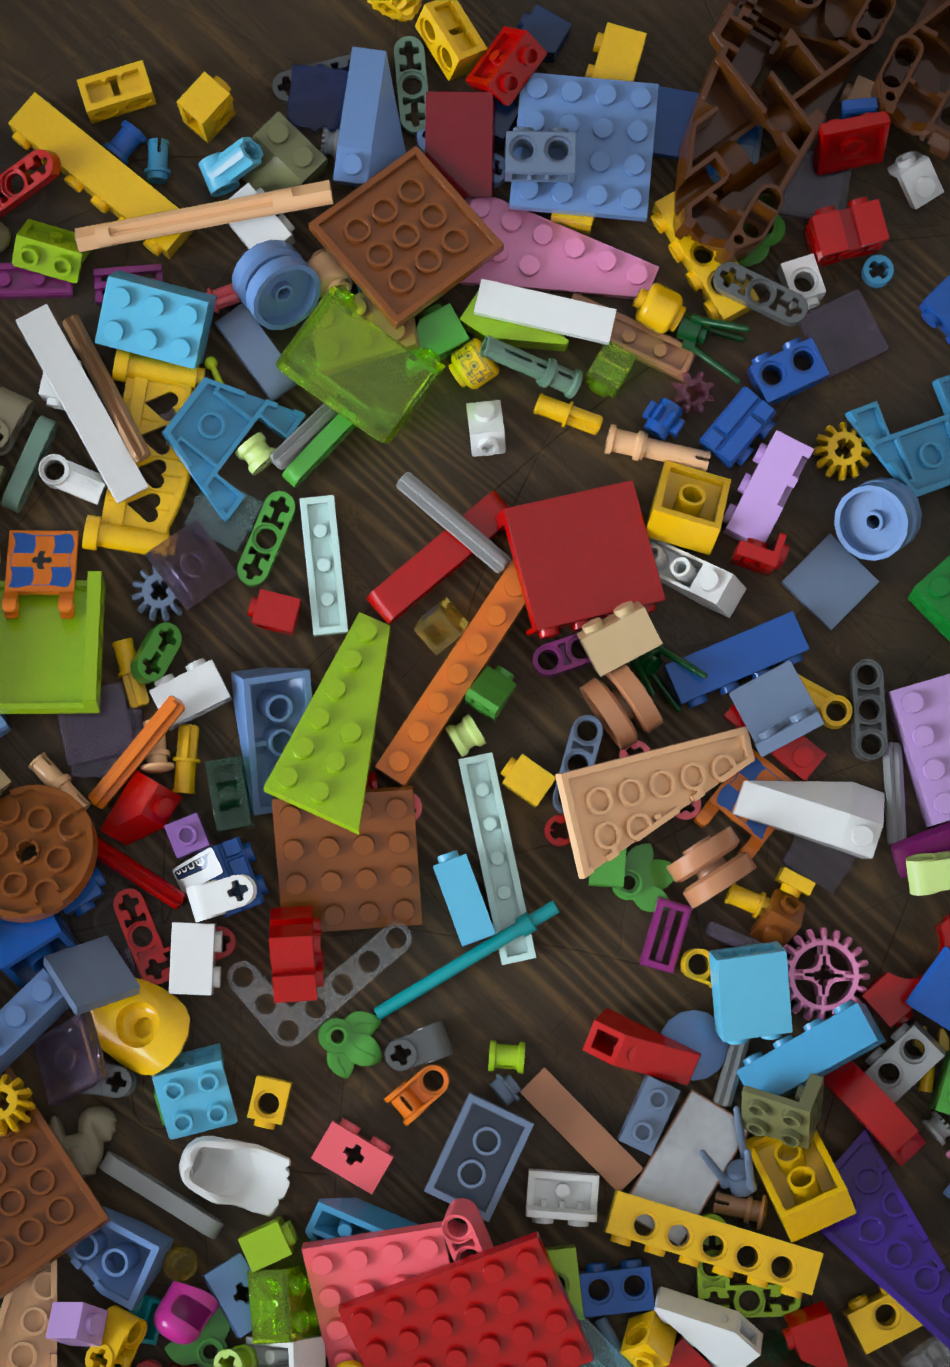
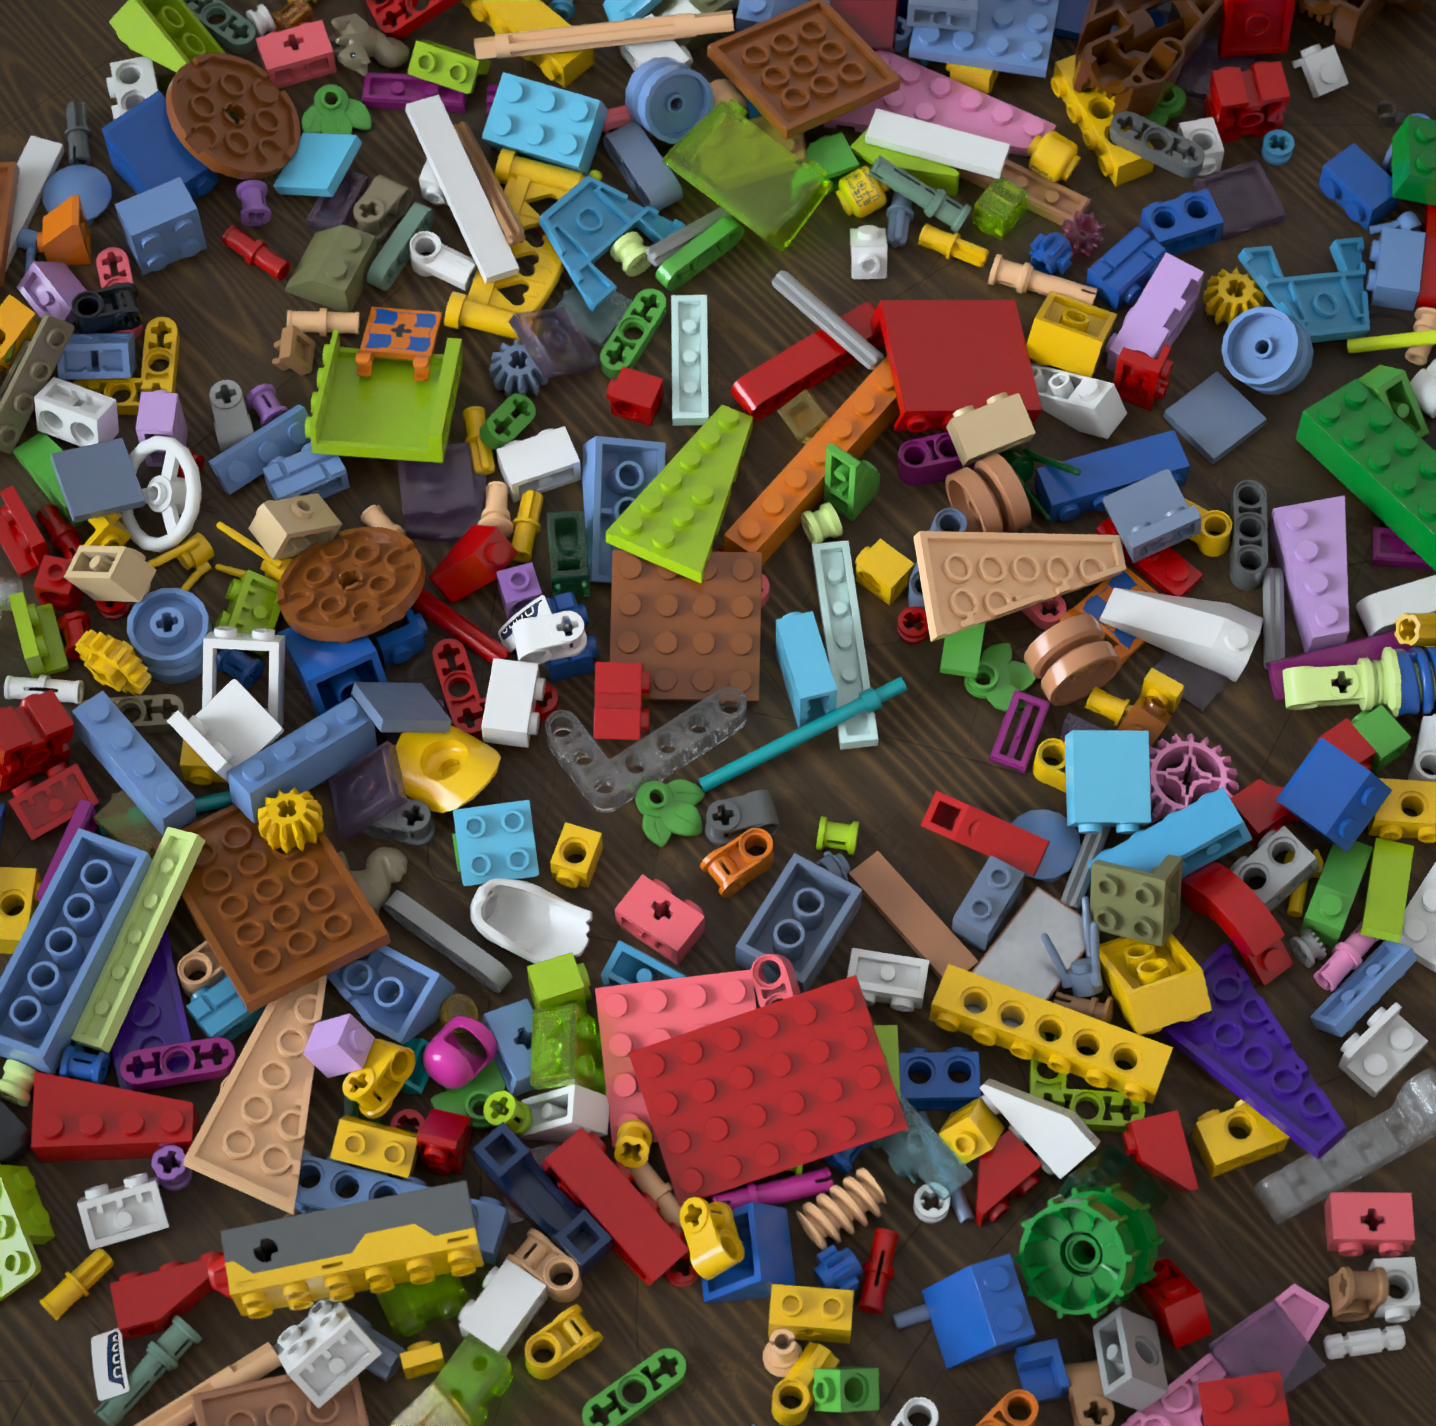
camera: 10 degrees right, 20 degrees down
orange axle [88,695,185,809] -> none
dark green plant [677,313,751,384] -> none
none -> sand blue axle [886,190,914,248]

